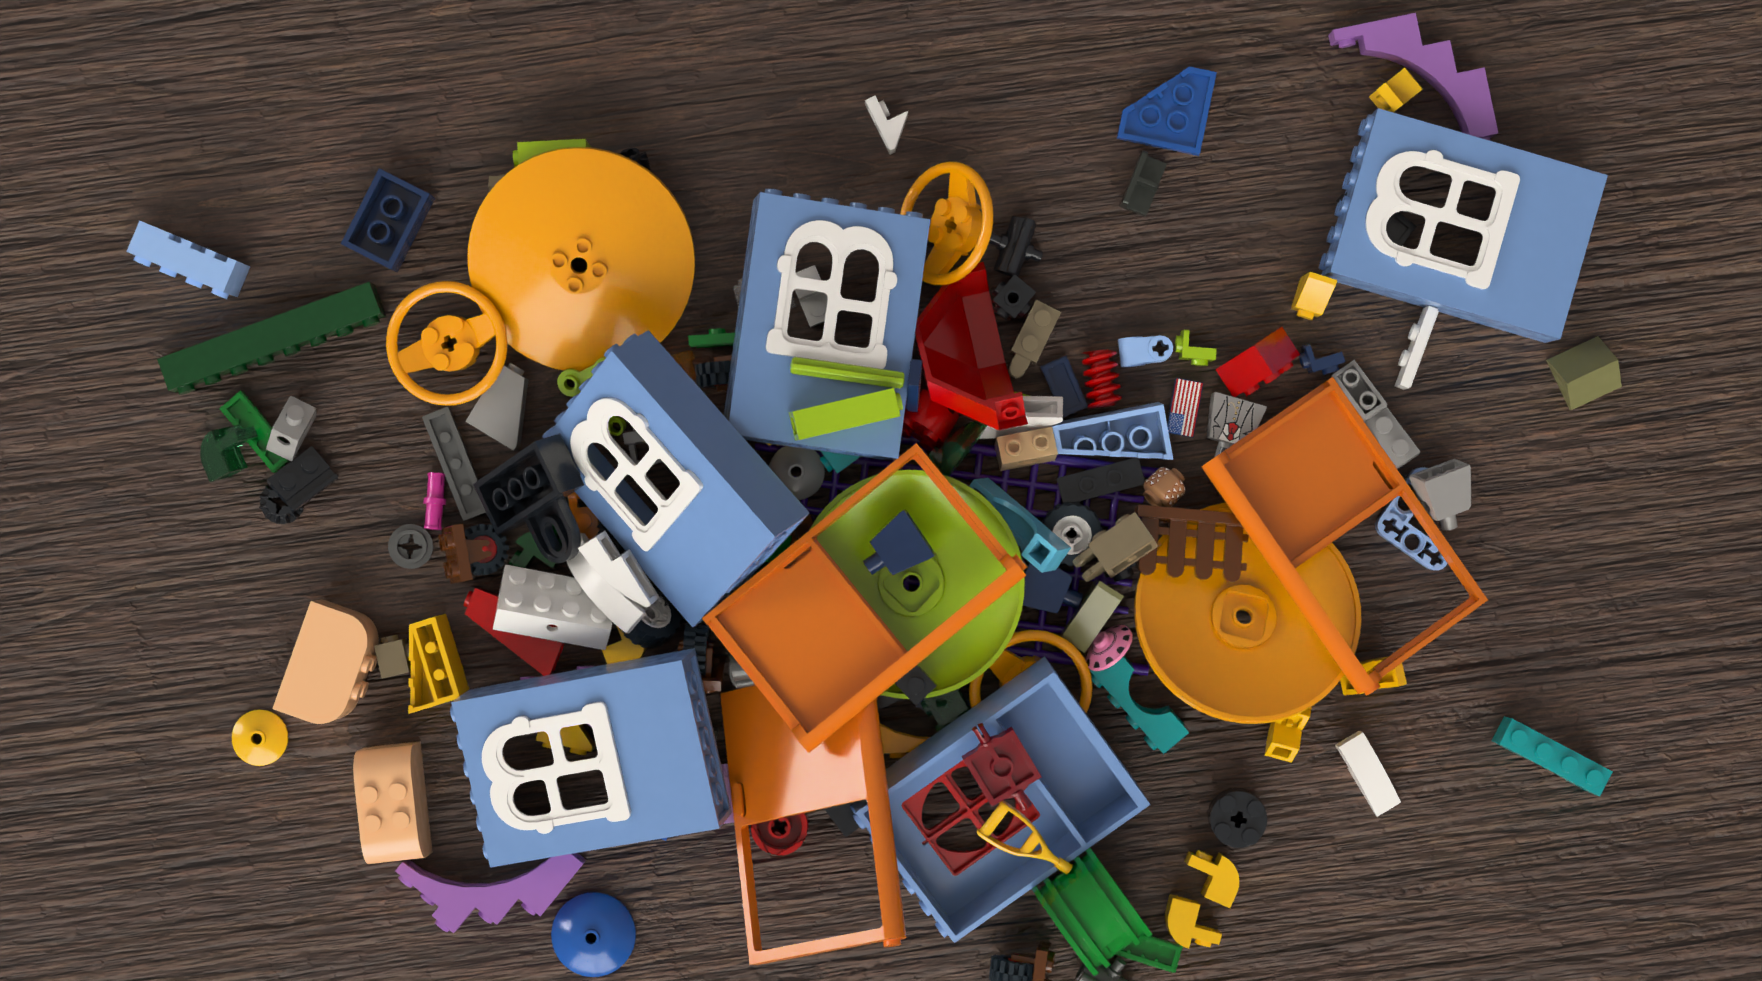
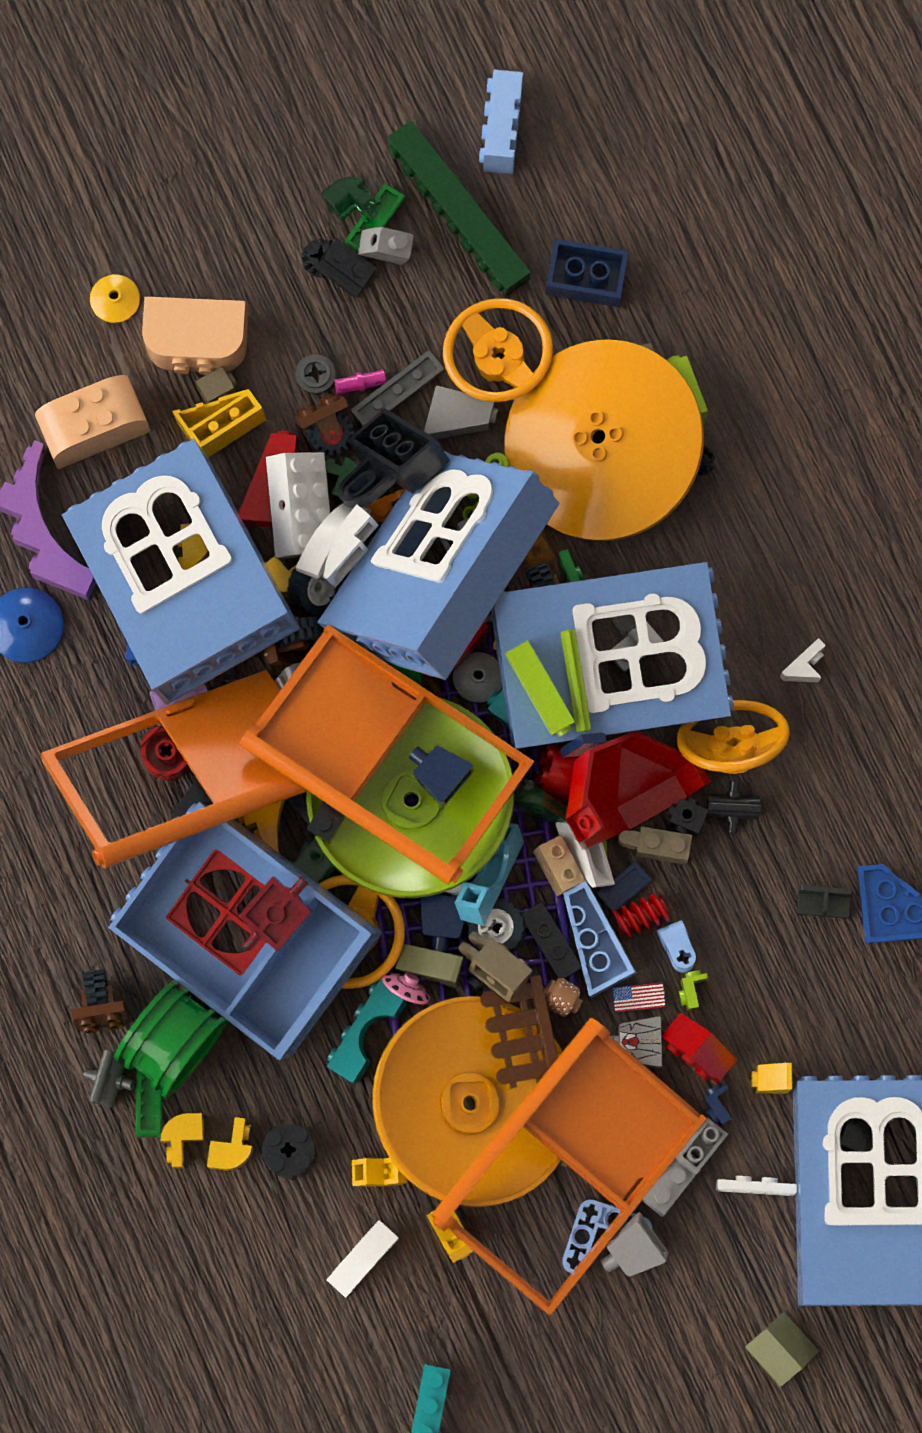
camera: 80 degrees right, 10 degrees down
yellow piece [977,800,1072,874] -> none

